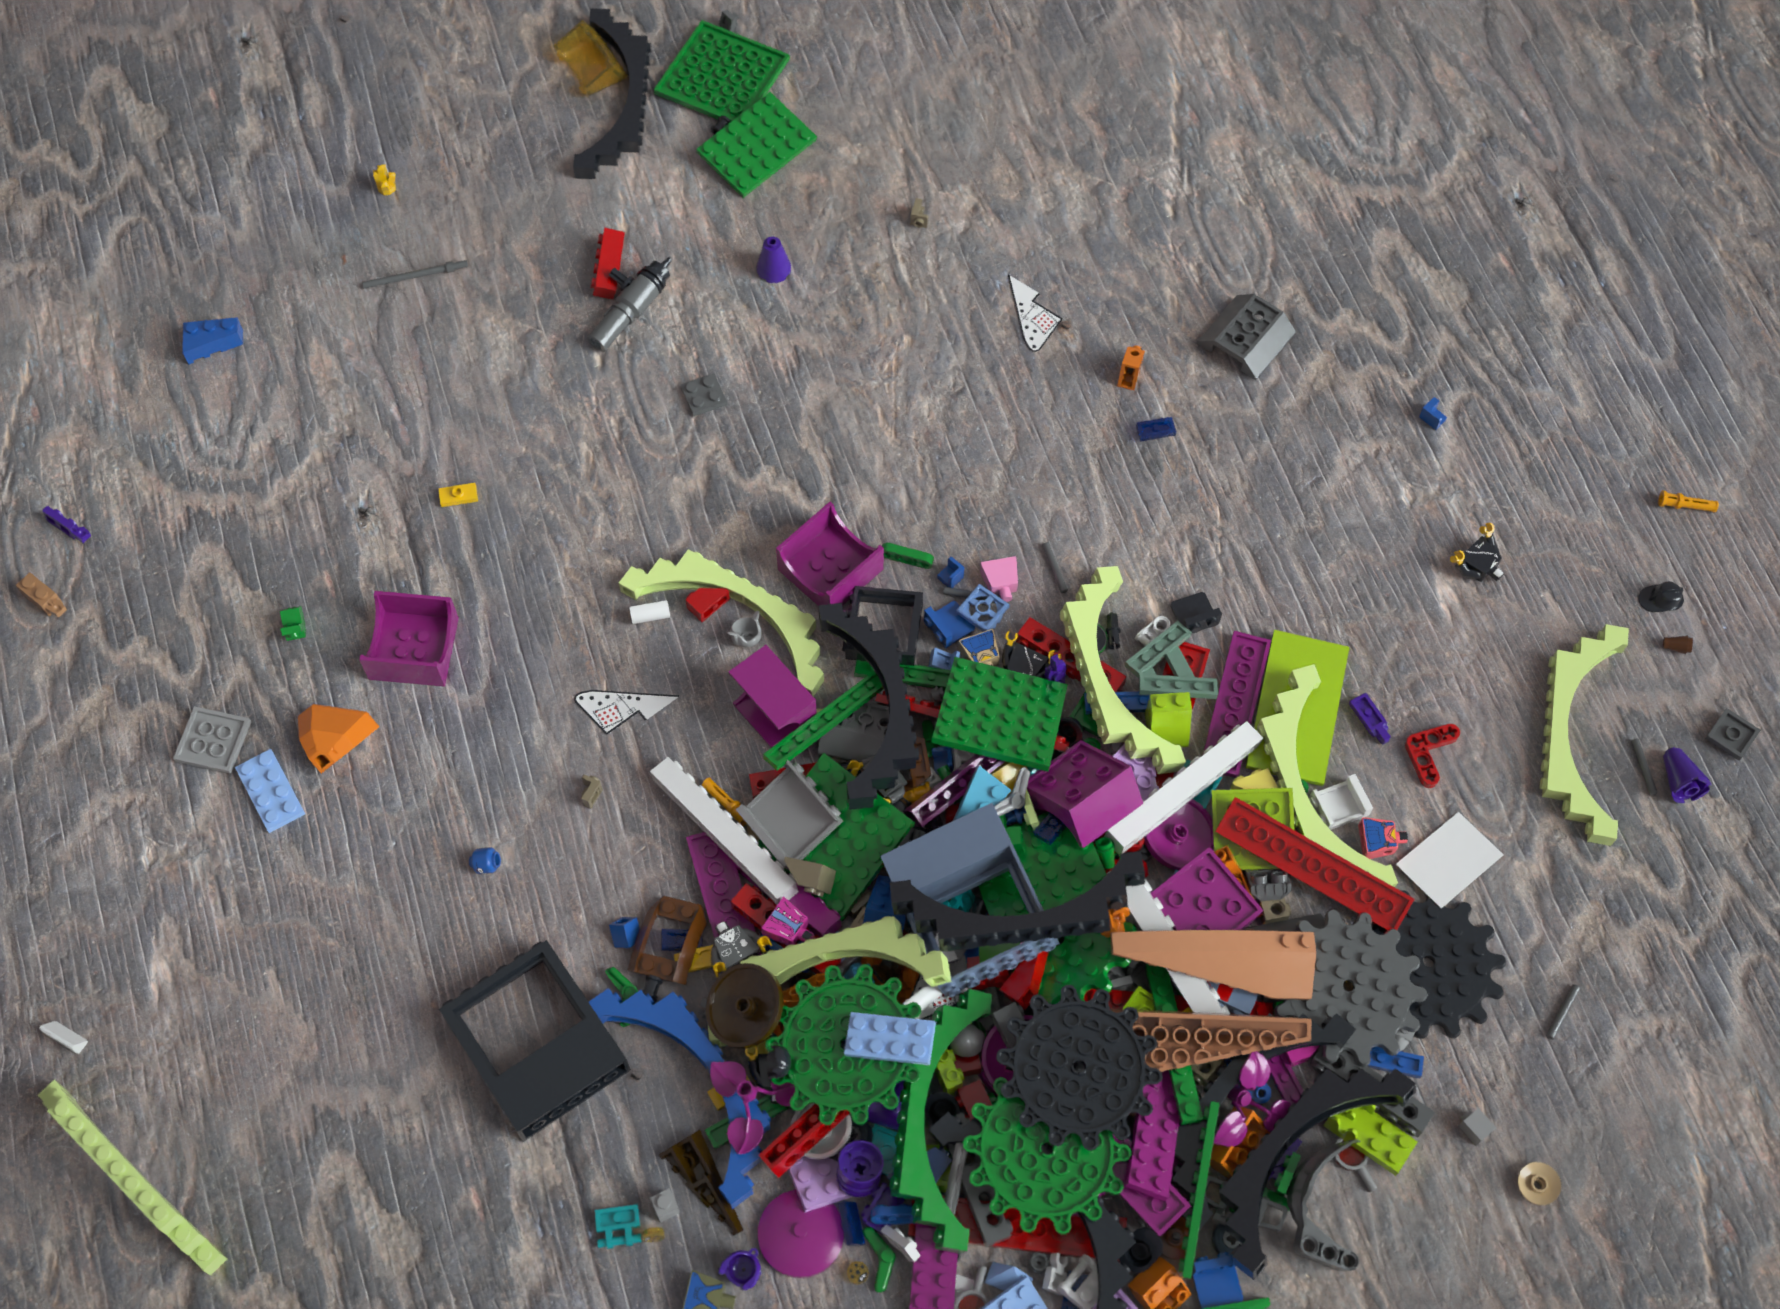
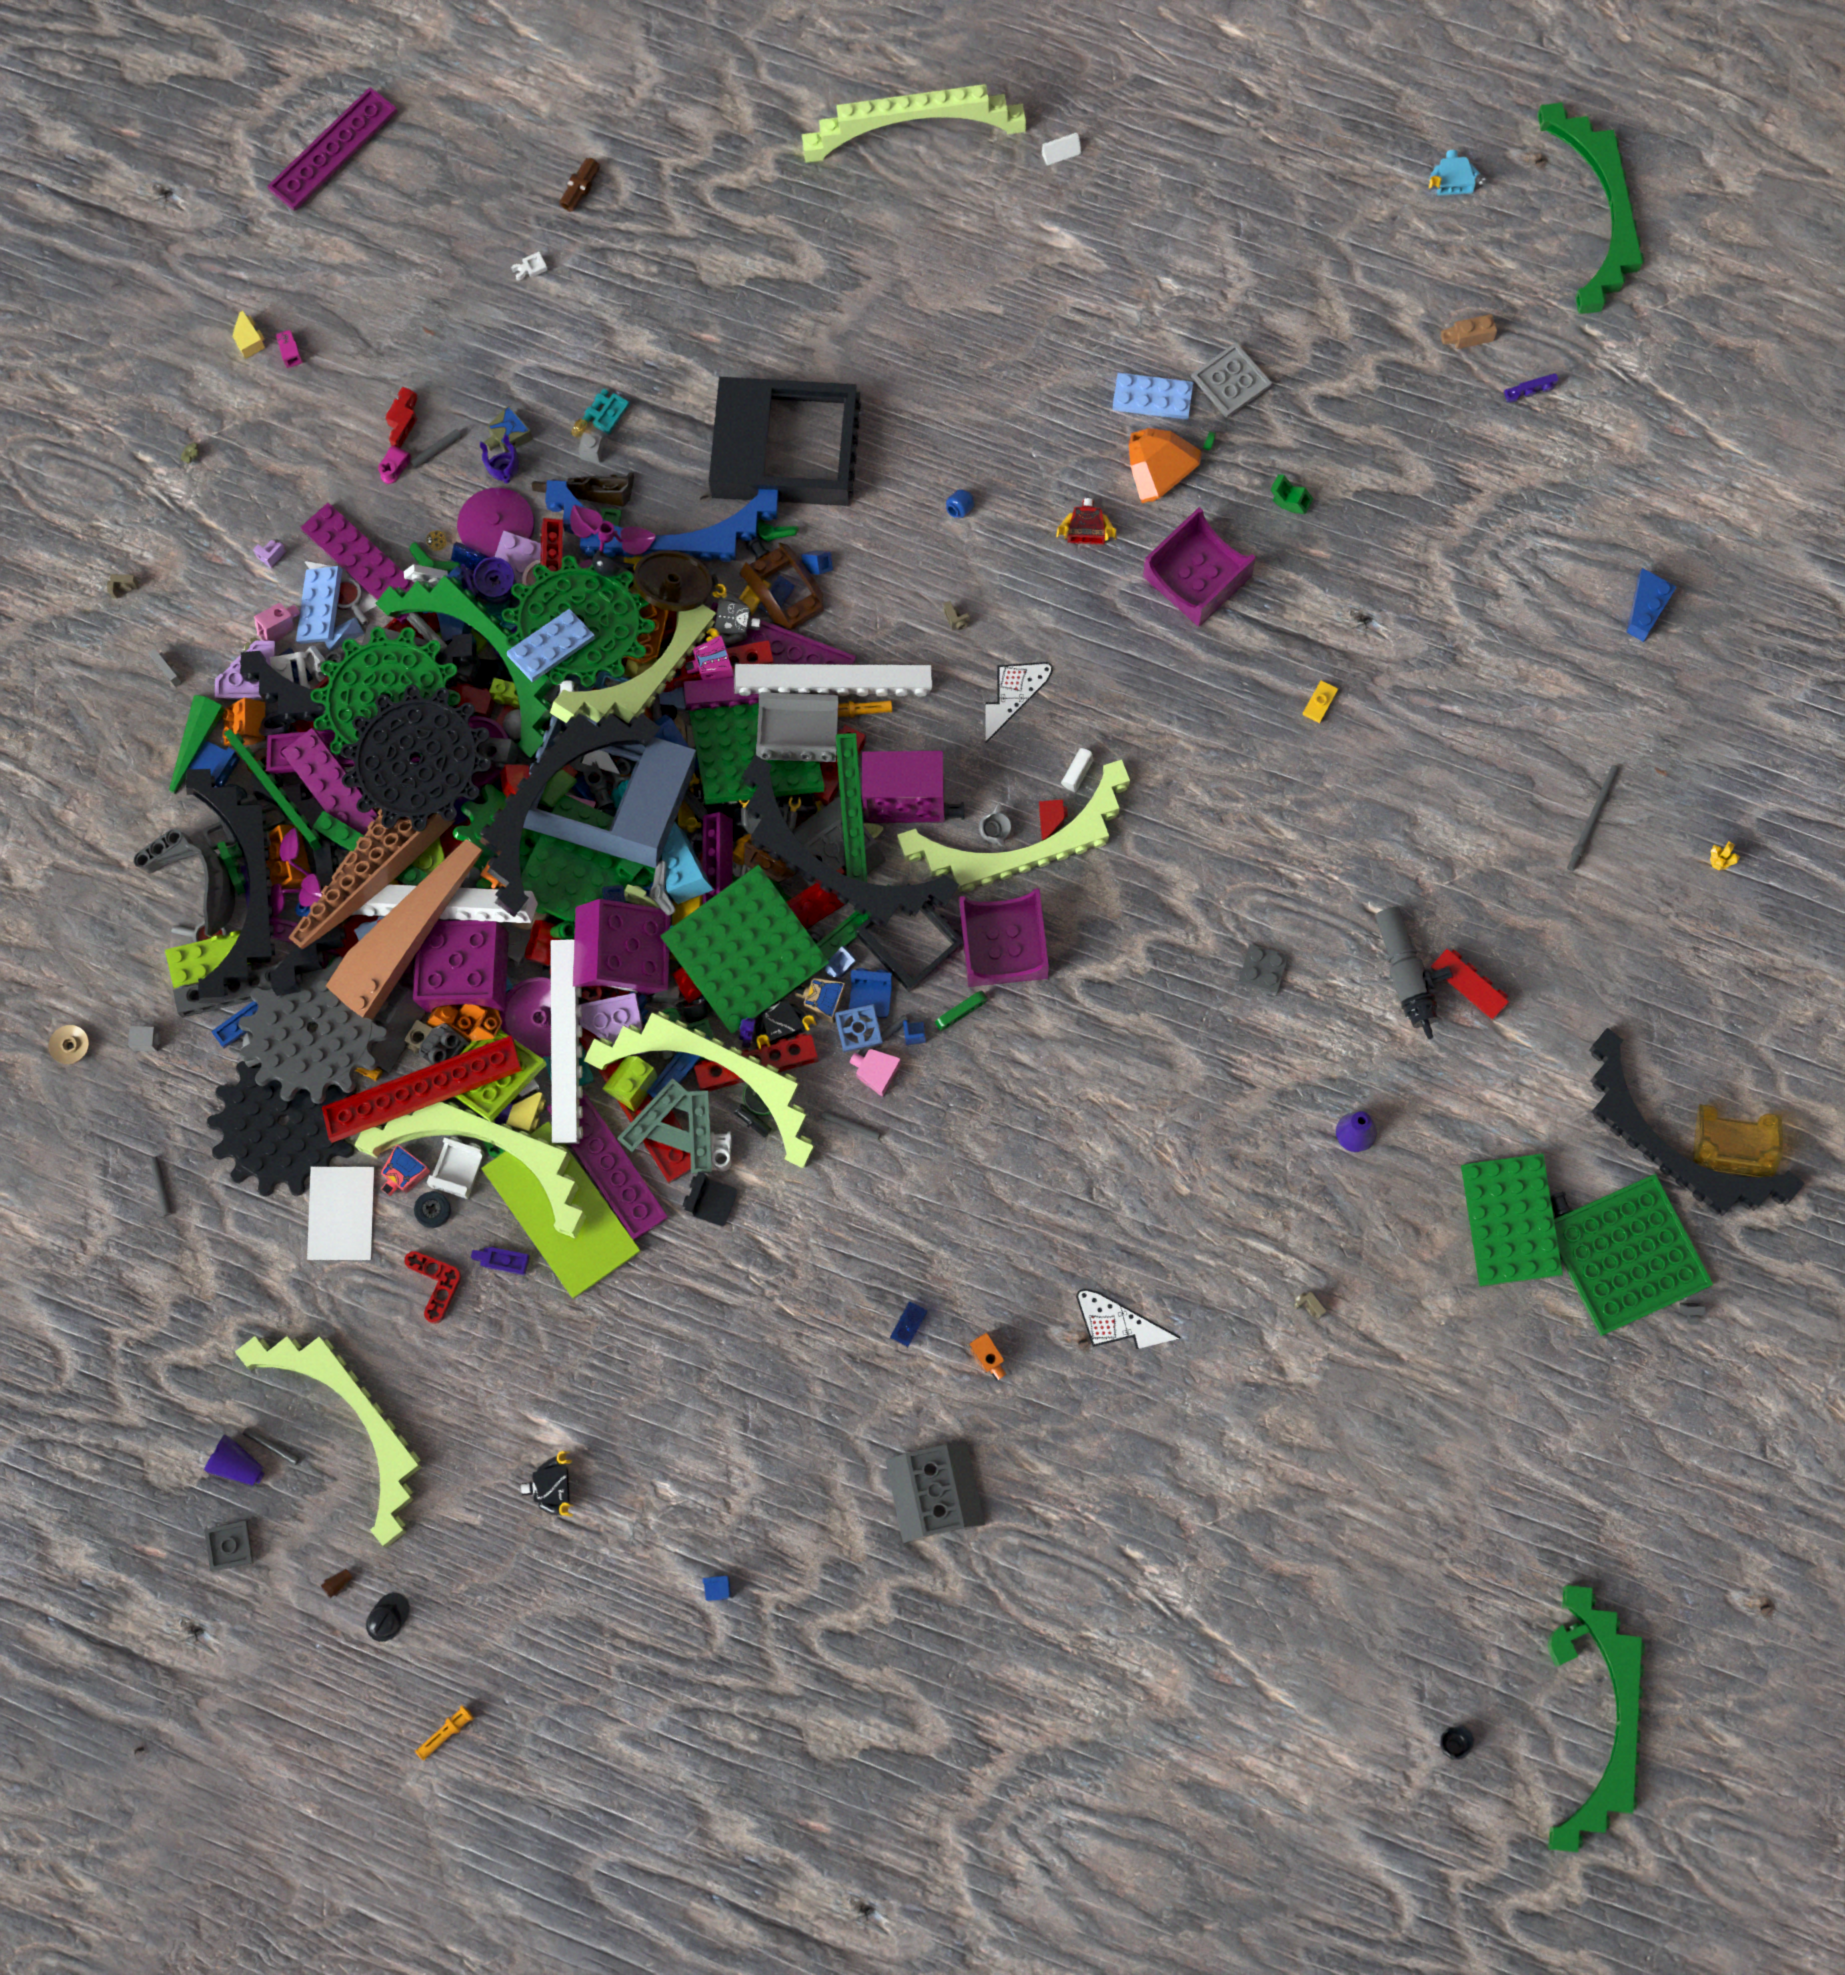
camera: 135 degrees right, 10 degrees up
dark tan slope [784,857,836,897] -> none
none -> black bush [414,1191,451,1228]
none -> torso [1056,498,1117,545]
none -> green tile [1203,430,1216,451]

